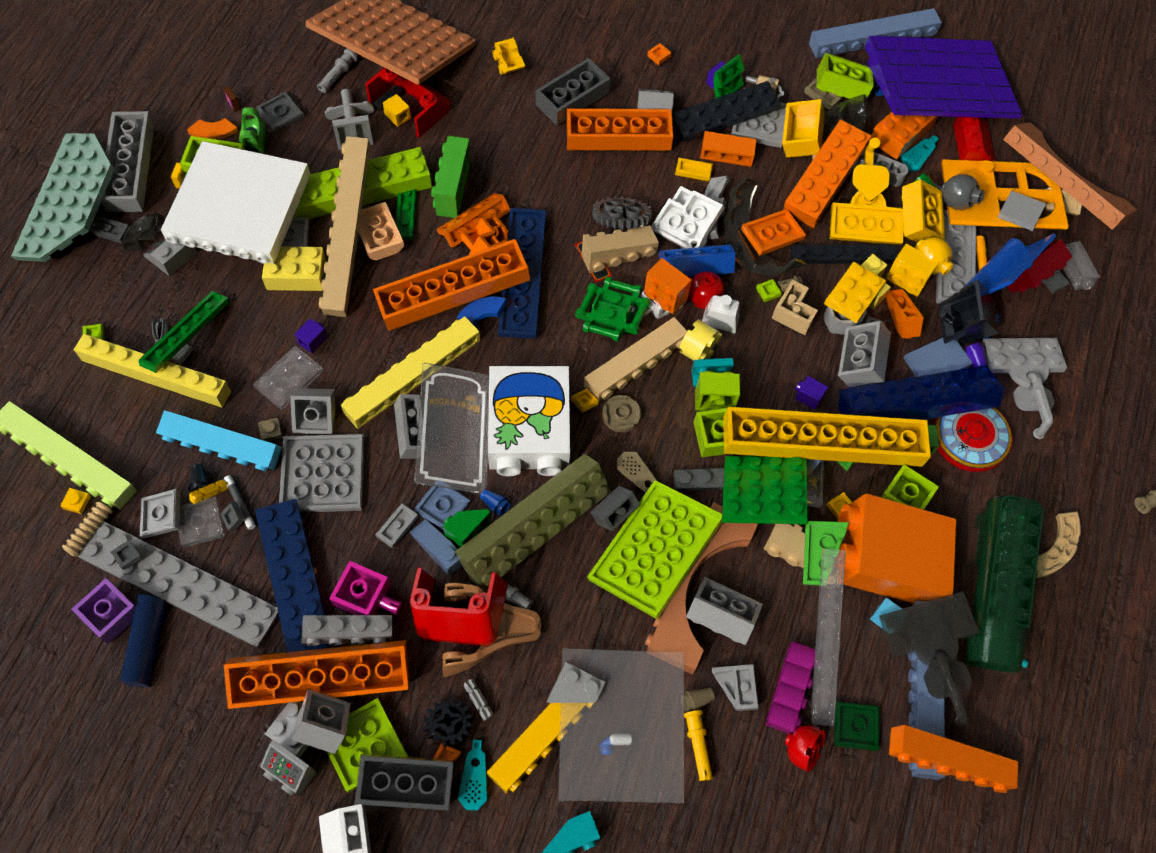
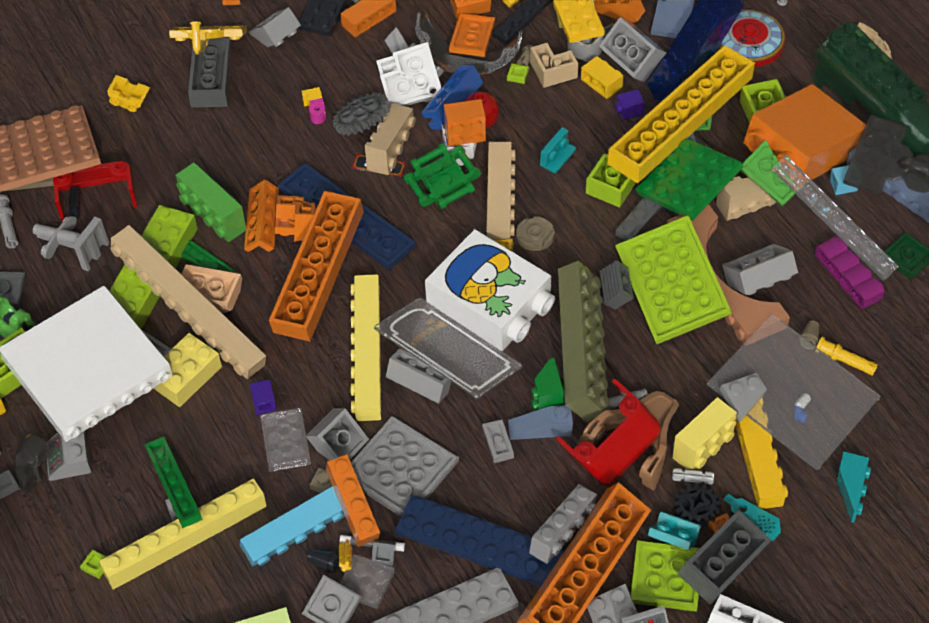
camera: 45 degrees left, 10 degrees down
dark grey piece [152,318,169,344] -> none
light grey slope [292,689,351,754] -> none
dark pink brick [329,561,402,615] -> none
yellow brick [383,94,411,127] -> none
sand blue tile [414,481,471,532] -> none
blue tile [456,297,508,326] -> none
blue cone [480,489,511,516] -> none
orange brick [566,109,673,150] -> none
dark tan piece [617,452,657,493] -> none
yellow tile [675,158,713,181] -> none
light yellow brick [679,319,722,361] -> none
lime brick [695,371,740,411] -> none
white torso [702,295,740,333] -> none
light grey wing [712,664,758,711] -> none
red cylinder [785,725,826,772] -> none
yellow tile [827,492,852,519] -> none
none -> yellow plate [170,21,247,54]
none -> leg [301,87,326,124]
none -> orange brick [326,454,380,547]
none -> yellow brick [581,56,623,99]
none -> teal bracket [648,511,701,550]
none -> light yellow brick [673,397,737,470]

